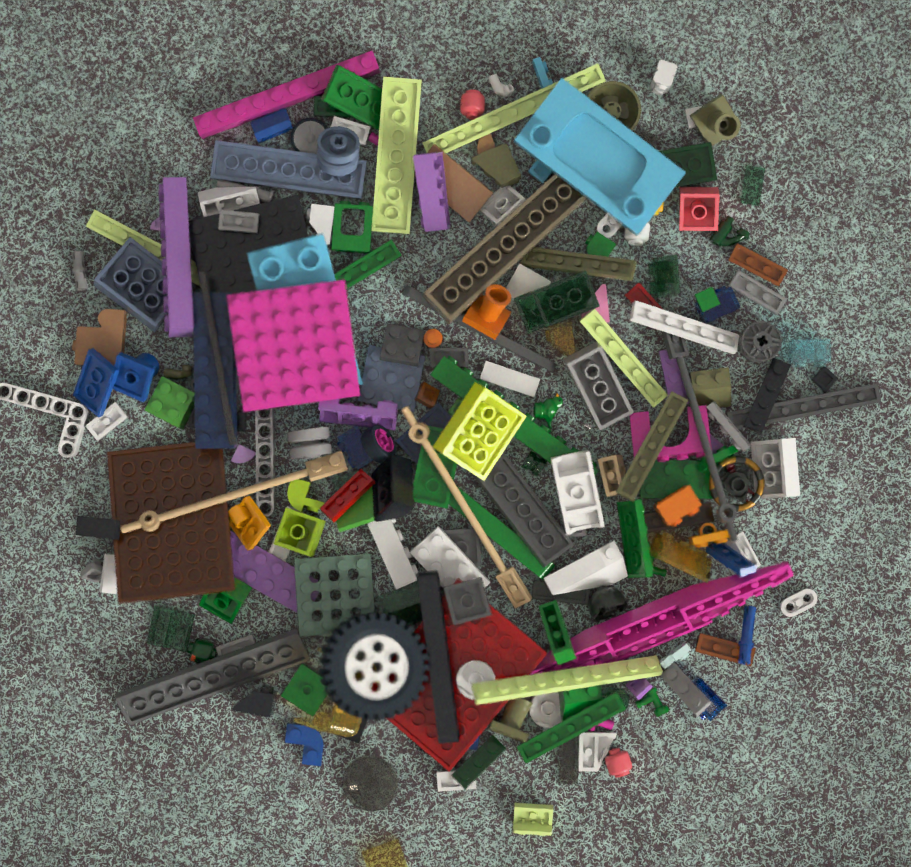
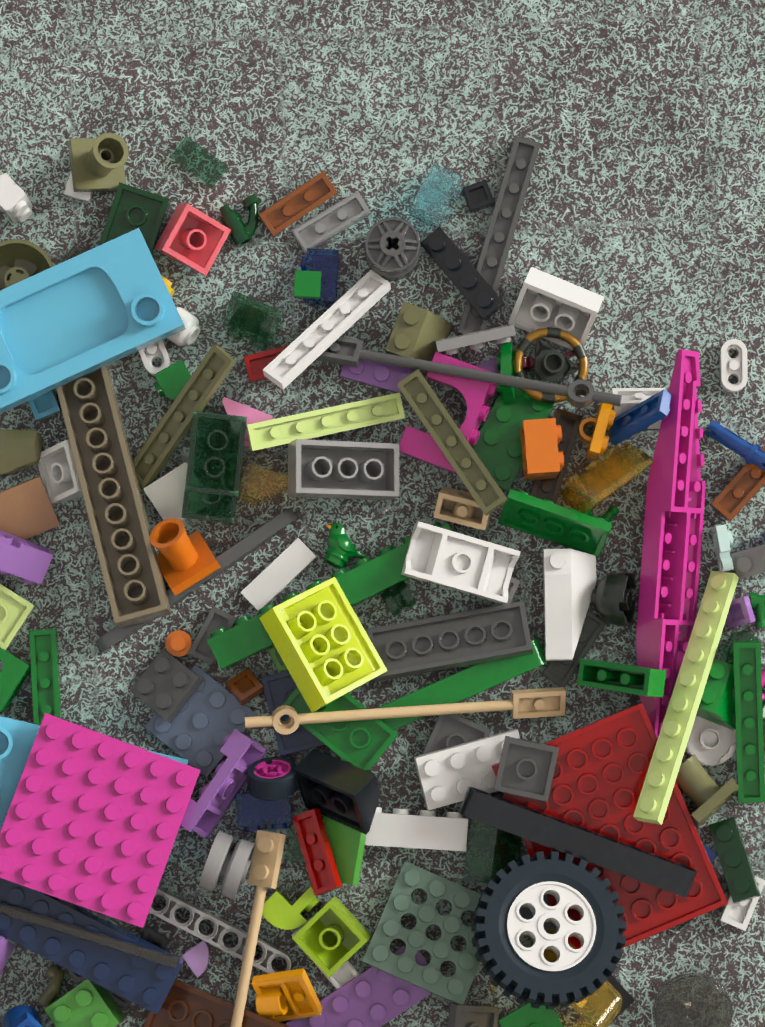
camera: 65 degrees left, 5 degrees down
white tile [456,660,495,699] -> none

